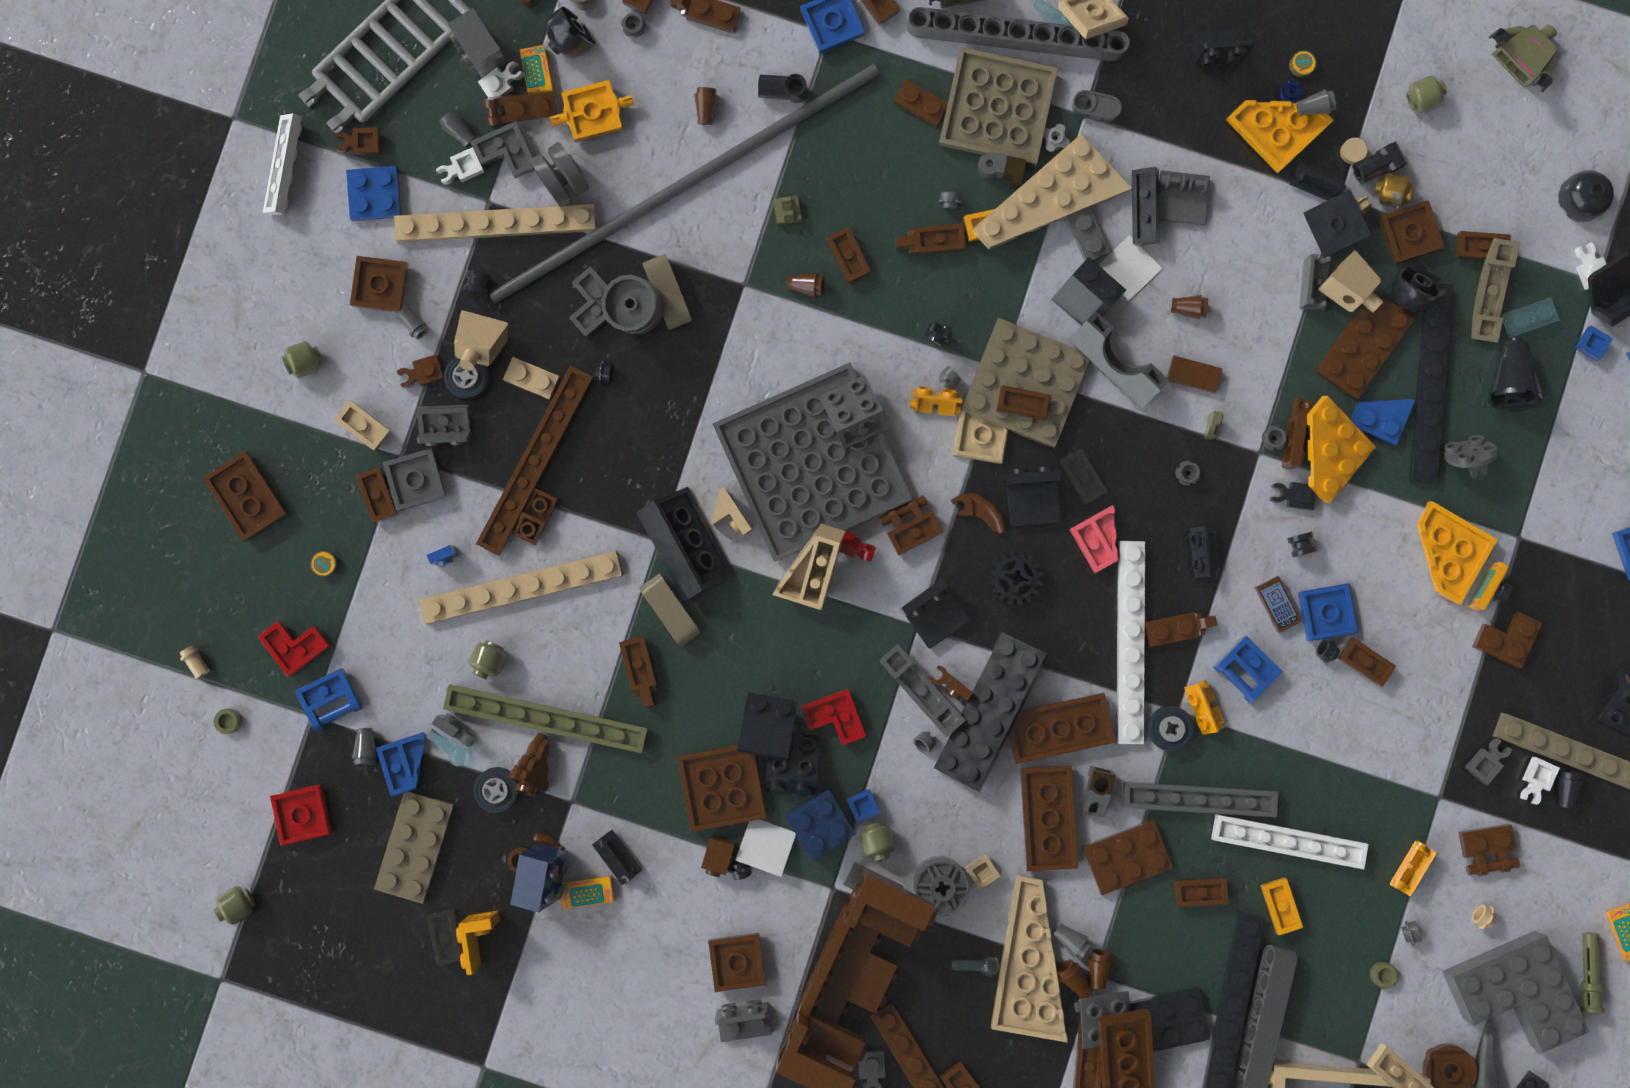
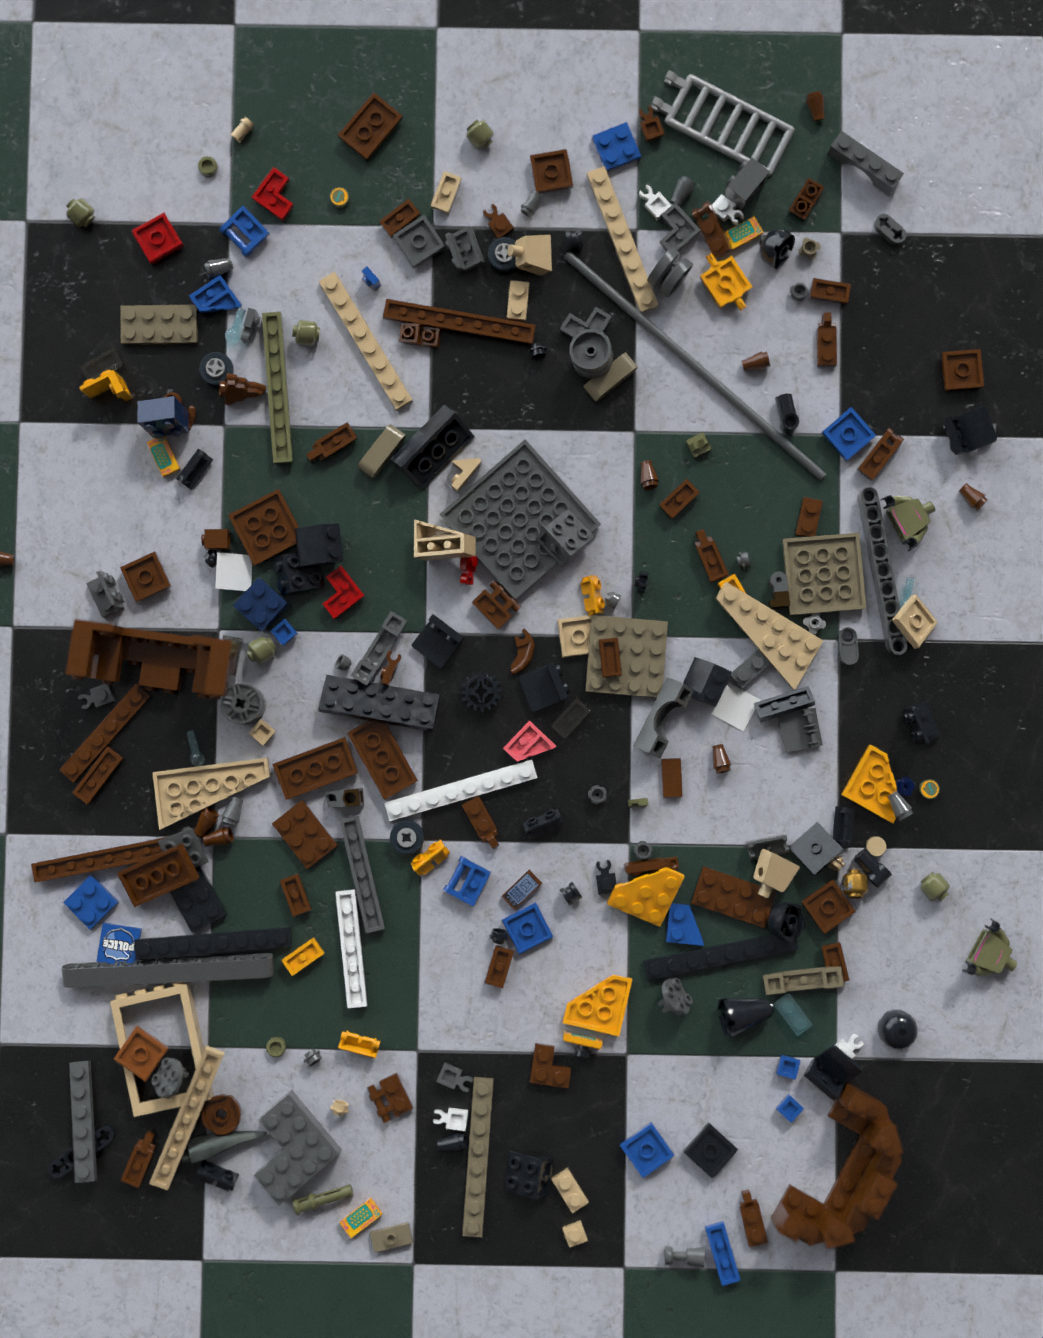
camera: 80 degrees right, 0 degrees up
white plate [263,113,302,216] -> none

